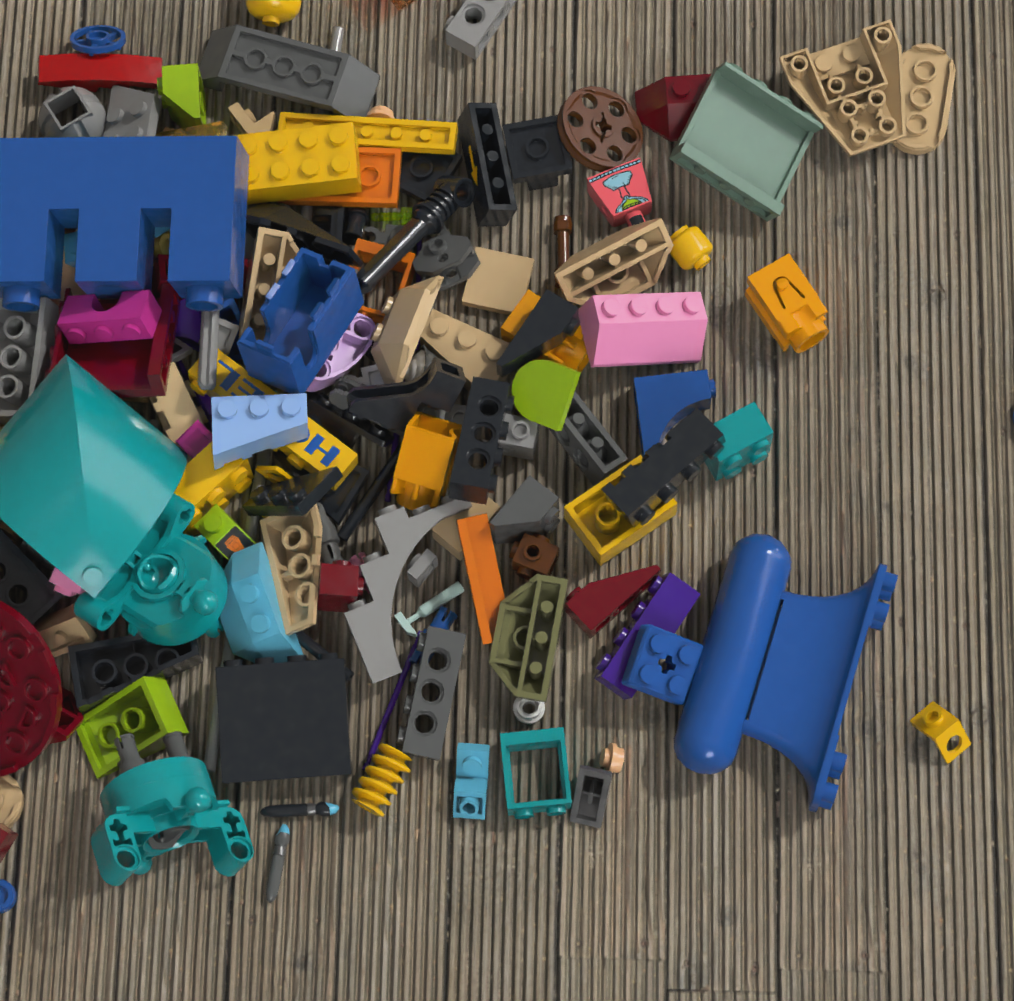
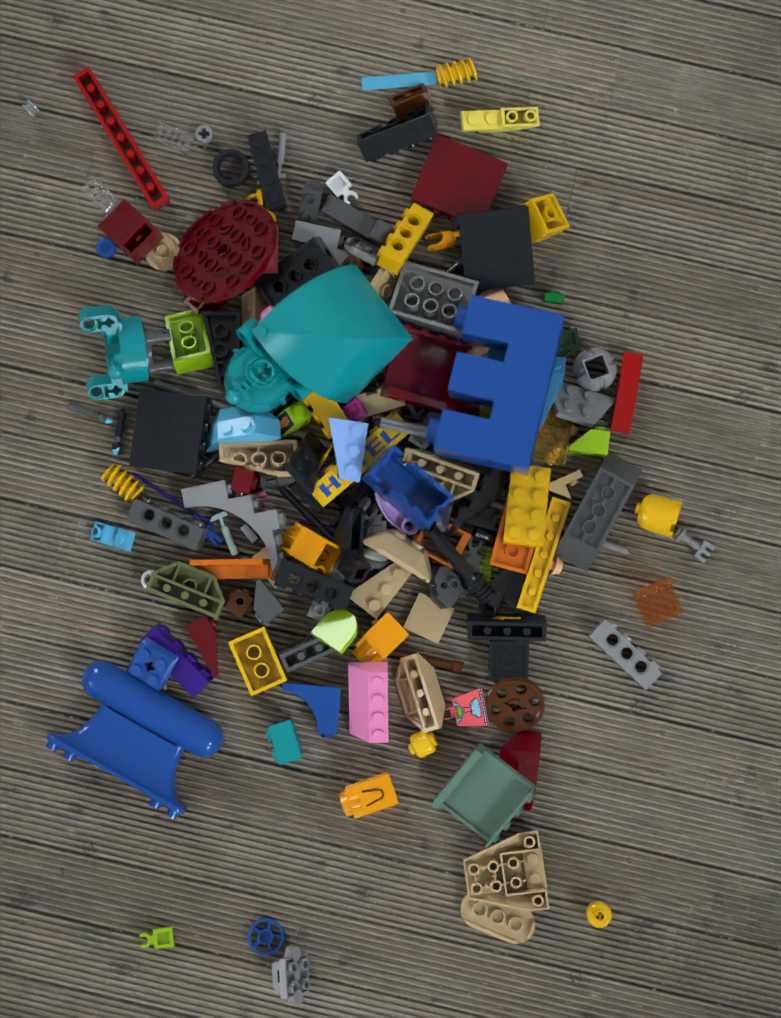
camera: 95 degrees right, 15 degrees up
dark pink arch [57,290,162,344] -> none
blue wheel [70,25,126,56] -> none
black slope [496,289,580,377] -> none
teal window [500,727,572,819] -> none
flat silver slope [570,765,612,828] -> none
light nougat plate [599,743,624,773] -> none
black wedge [601,408,726,528] -> none
yellow bracket [910,701,971,764] -> none

